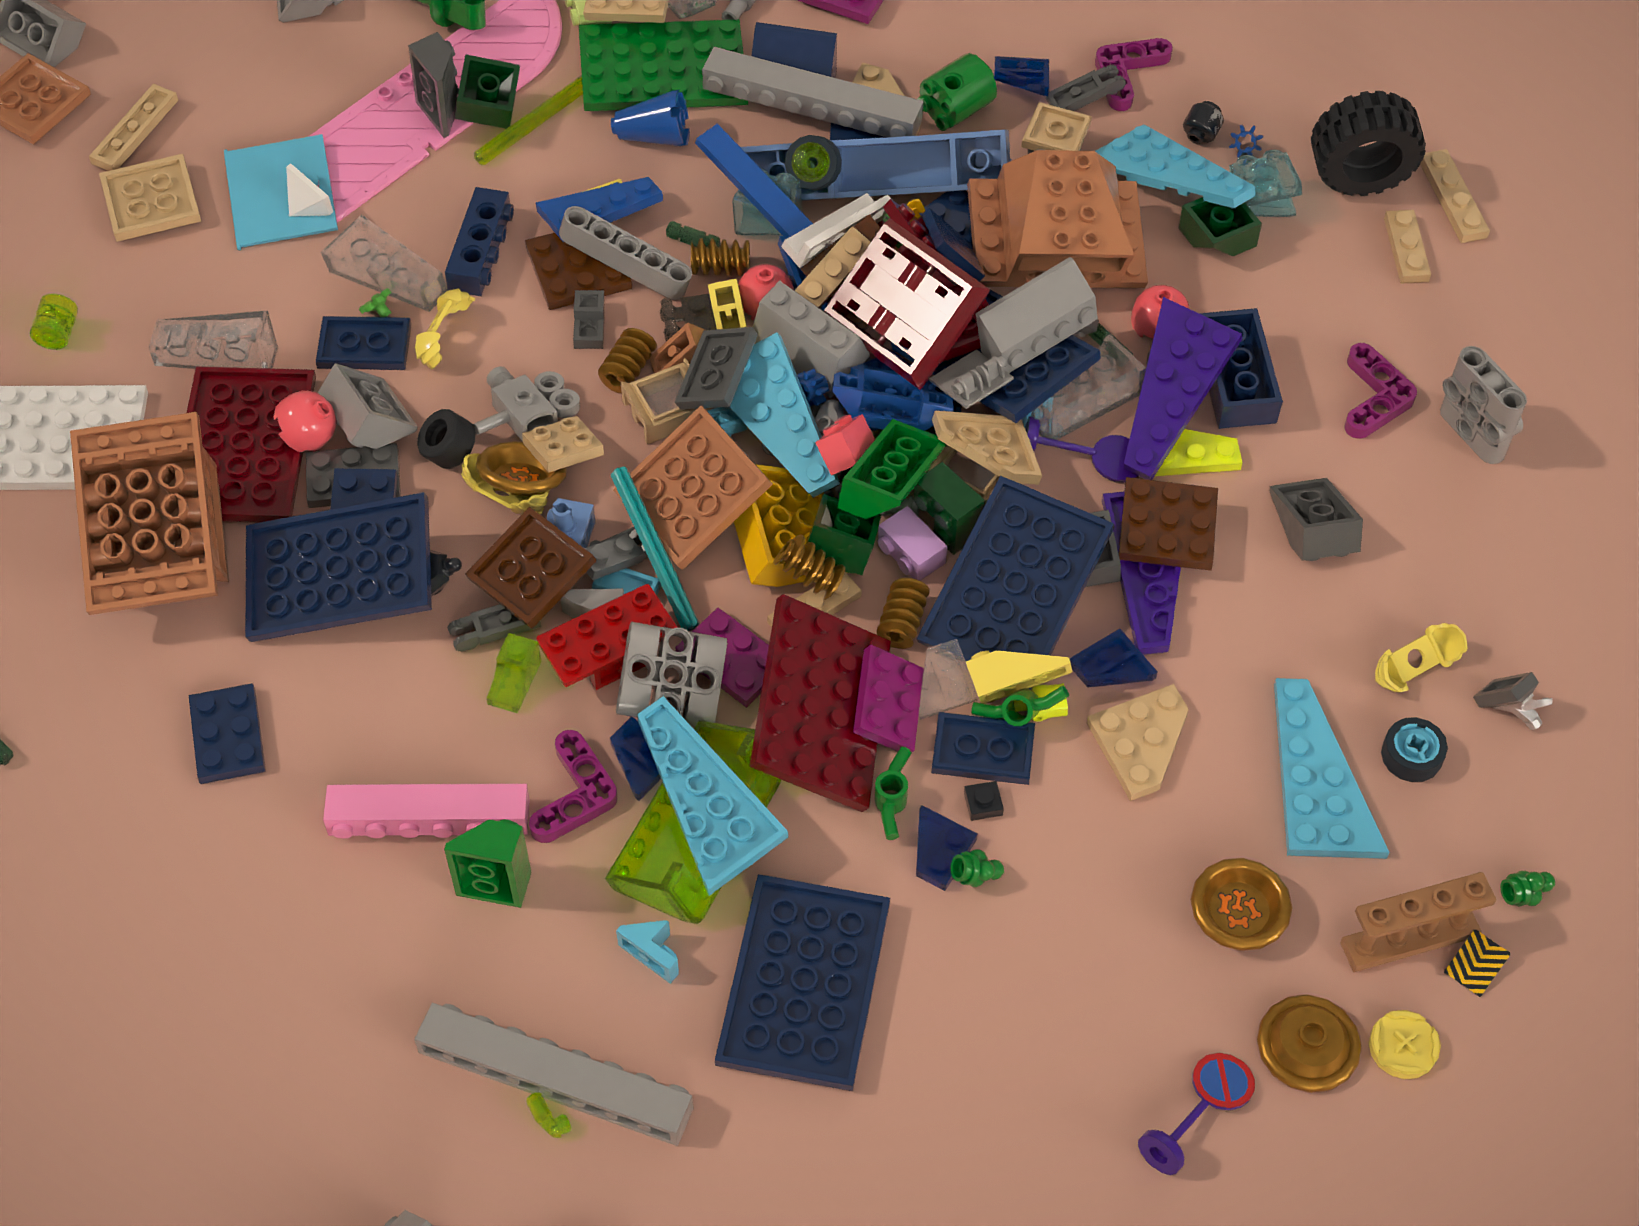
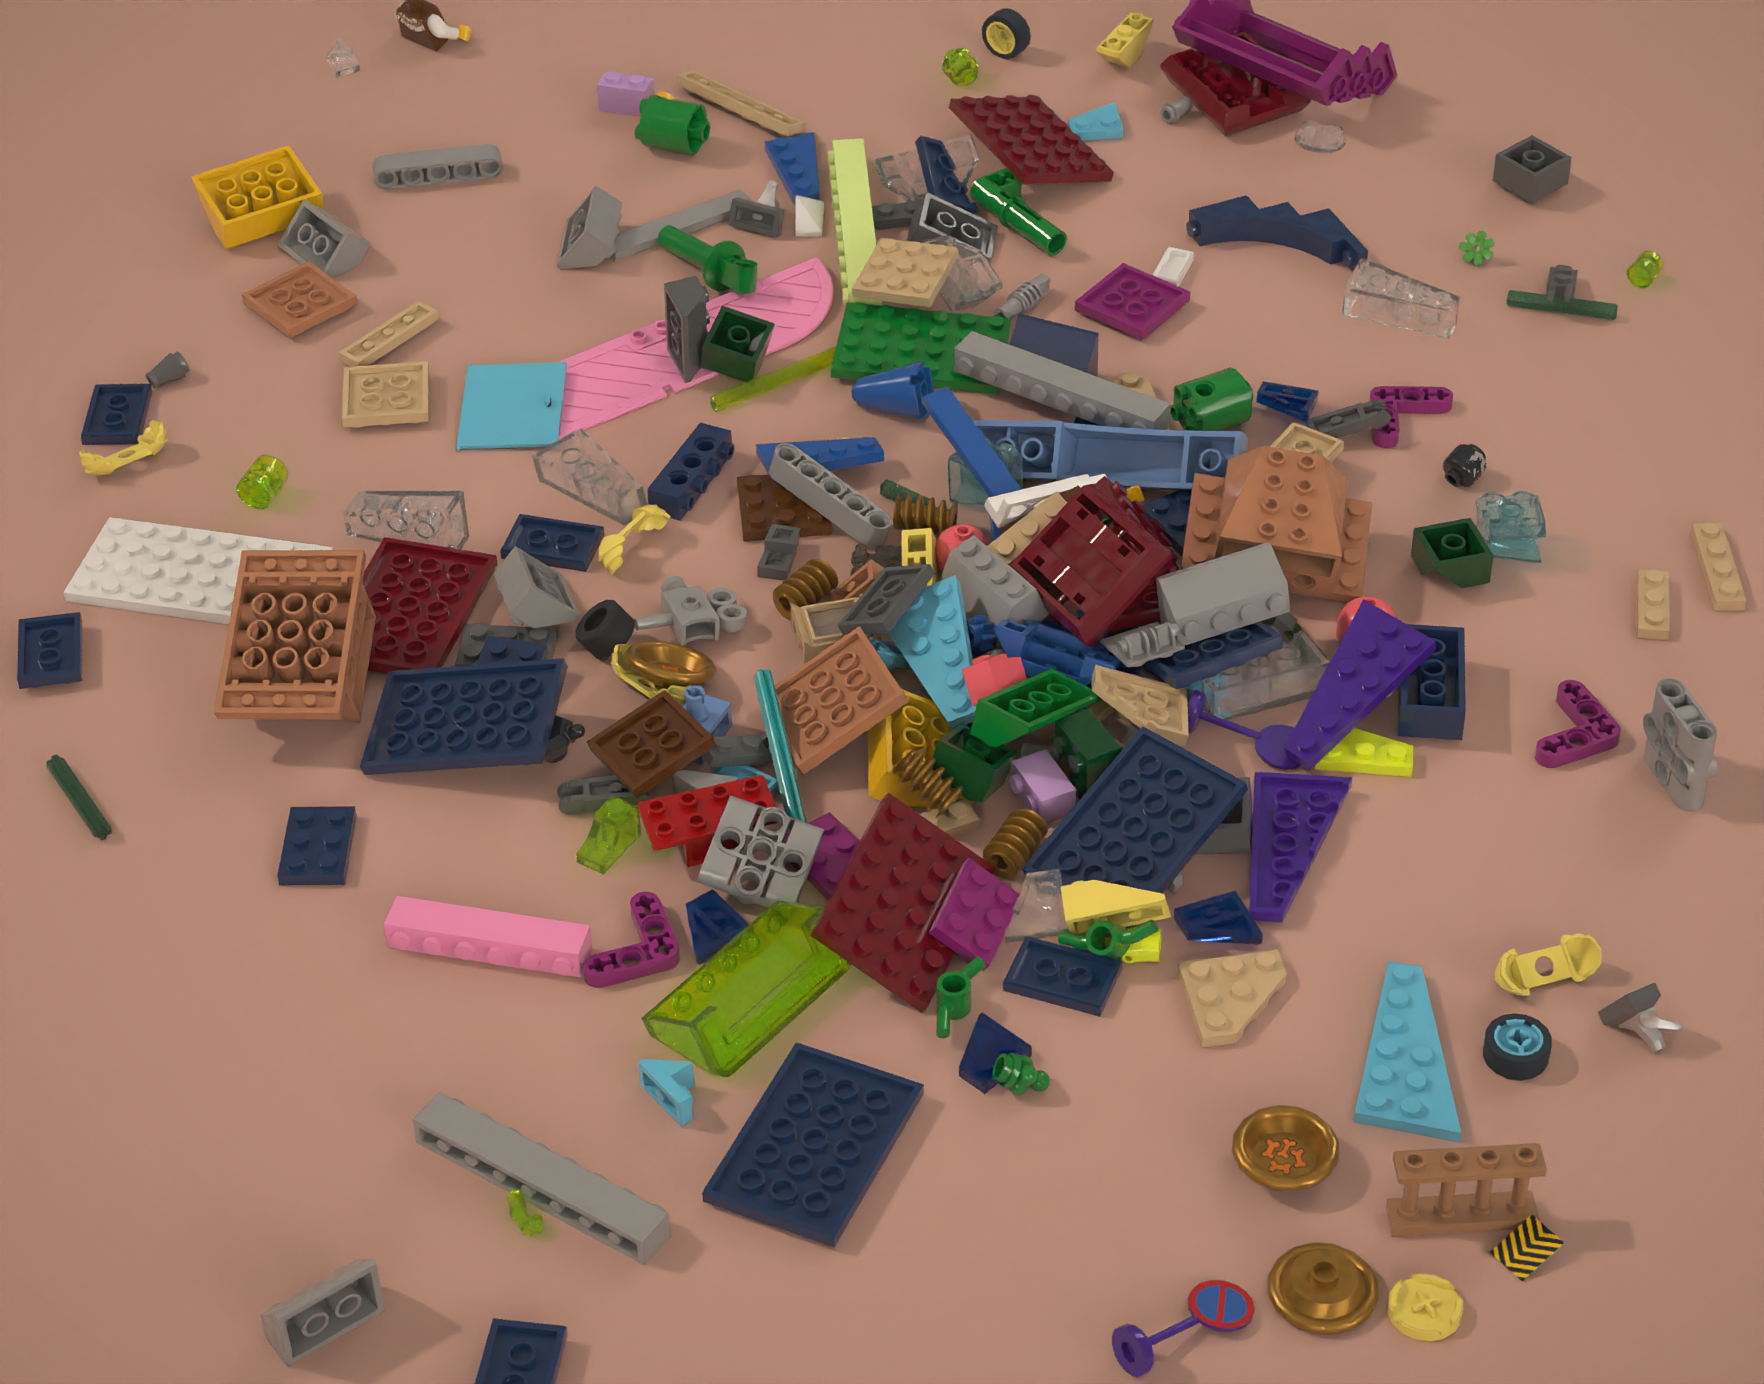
camera: 15 degrees right, 15 degrees down
coral cylinder [273,390,337,452] -> none
white slope [286,163,333,217] -> none
bright green plant [359,288,392,317] -> none
green slope [444,819,532,908] -> none
tan plate [522,416,604,473] -> none
medium azure wing [637,696,788,896] -> none
wheel [785,135,842,190] -> none
dark blue tile [922,208,985,282] -> none
black plate [964,781,1004,821] -> none
medium azure wing [1095,124,1256,208] -> none
reddish brown plate [1118,477,1218,571] -> none
blue gear [1229,124,1264,159] -> none
dark grey slope [1269,478,1363,561] -> none
black tyre [1311,91,1426,196] -> none
green piece [1500,870,1555,907] -> none

